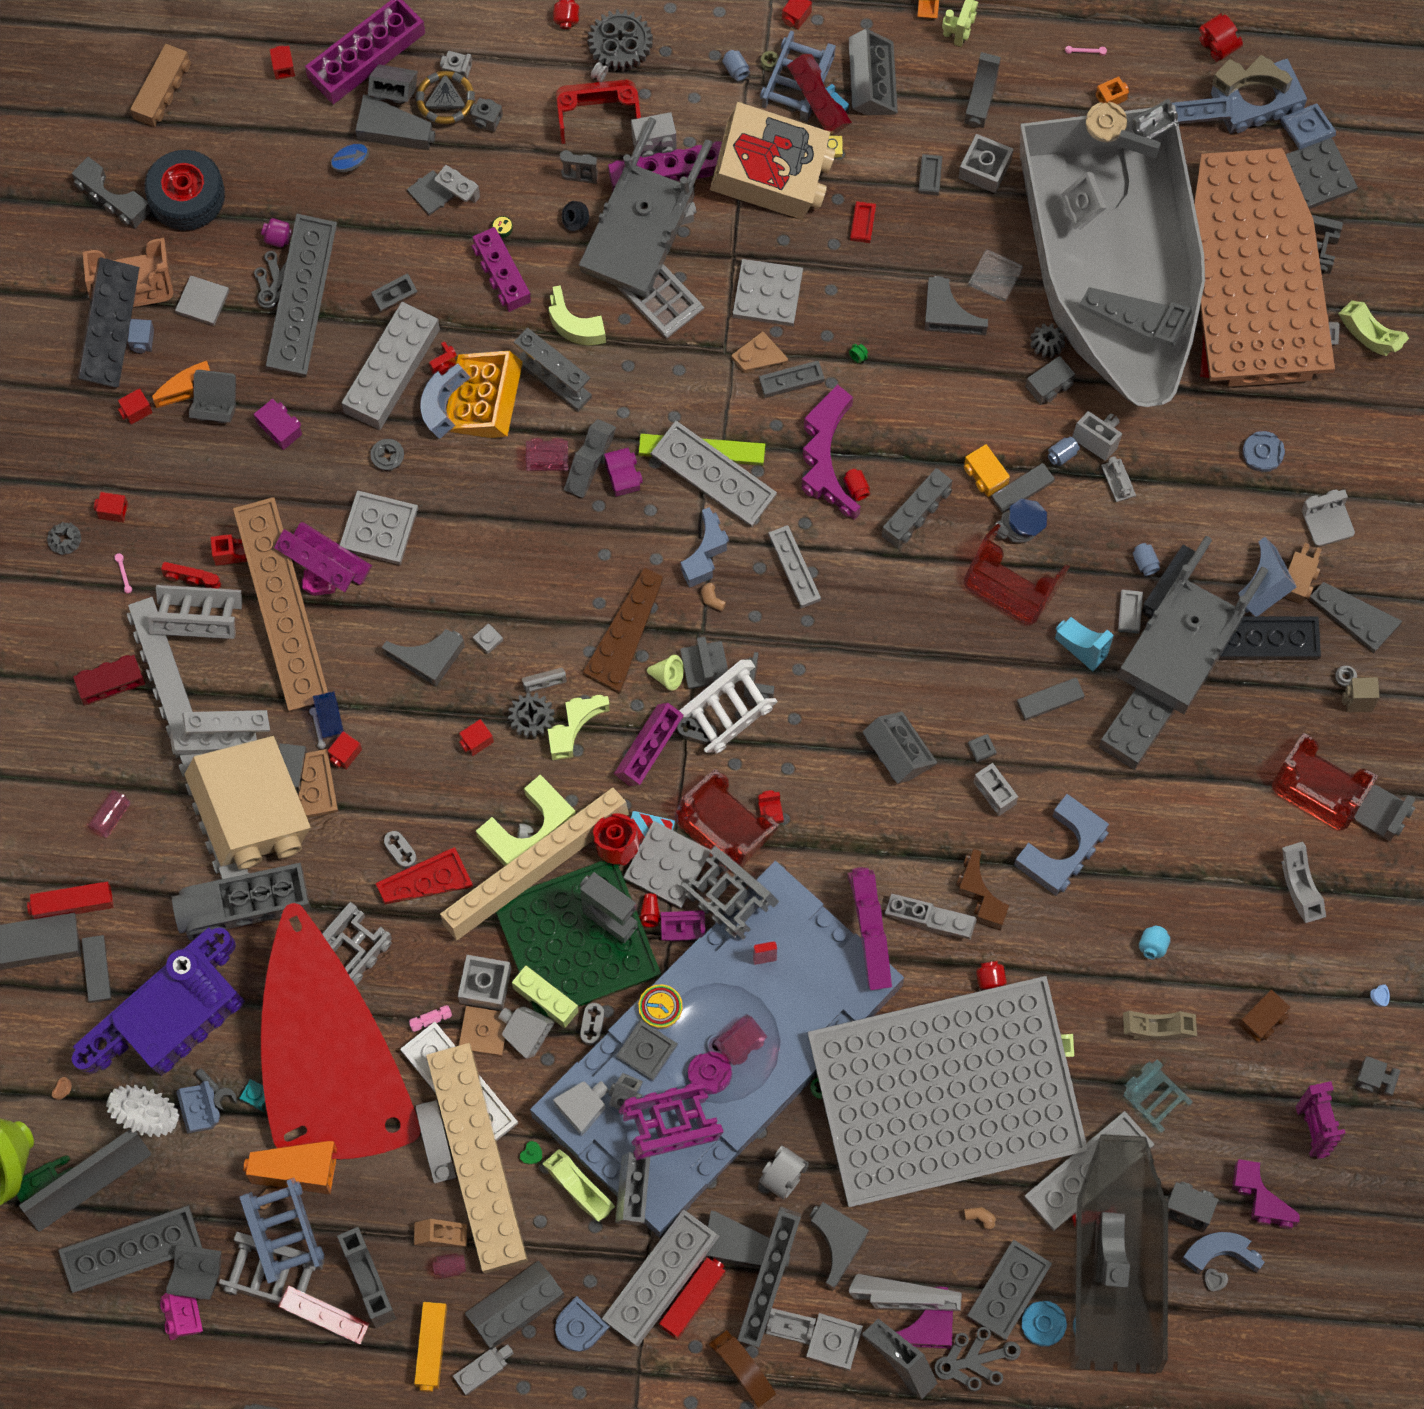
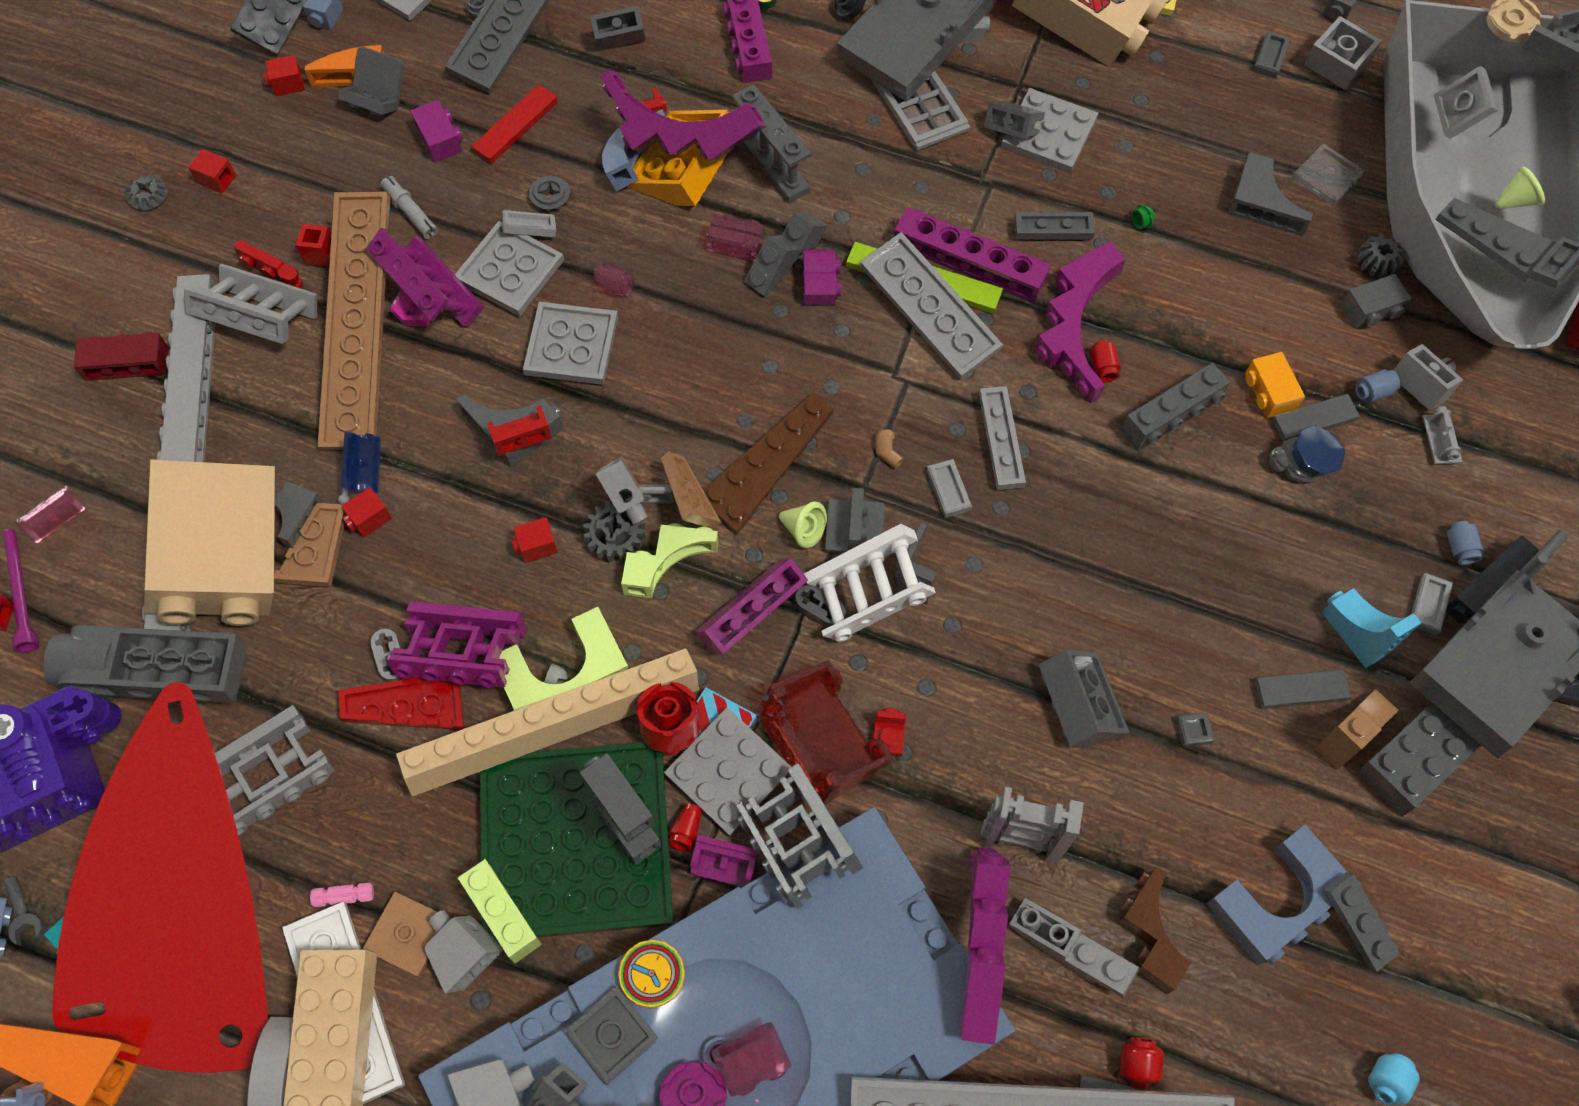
camera: 15 degrees right, 5 degrees down
bright pink hinge [115,554,132,594] -> none
light grey fence [170,710,270,754] -> none
light grey brick [342,302,440,430] -> none
light grey brick [458,955,511,1011] -> none
light grey plate [473,623,503,654] -> none
yellowish green arch [549,285,606,345] -> none
light grey beam [581,1003,604,1046] -> none
sand blue arch [681,507,729,588] -> none
medium nougat wing [731,332,789,373] -> none
tile [753,941,777,965] -> none
red tile [850,201,876,243] -> none
clear red windscreen [964,523,1070,625] -> none
light grey brick [973,763,1018,816] -> none
none -> magenta piece [3,528,39,653]
none -> light grey pin [380,176,438,239]
none -> magenta fence [387,601,527,688]
none -> red tile [471,84,558,164]
none -> red hinge [487,405,552,456]
none -> light grey tile [502,210,556,237]
none -> light grey plate [523,302,618,385]
none -> clear pink brick [593,262,635,296]
none -> light grey torso [596,457,648,524]
none -> magenta arch [600,70,767,161]
none -> medium nougat wing [661,451,721,529]
none -> magenta brick [894,207,1051,303]
none -> light grey tile [926,459,972,518]
none -> light grey fence [981,787,1084,864]
none -> dark grey hinge [984,101,1045,139]
none -> medium nougat arch [1314,689,1399,770]
none -> dark grey plate [1323,872,1400,972]
none -> yellowish green hat [1495,167,1545,209]

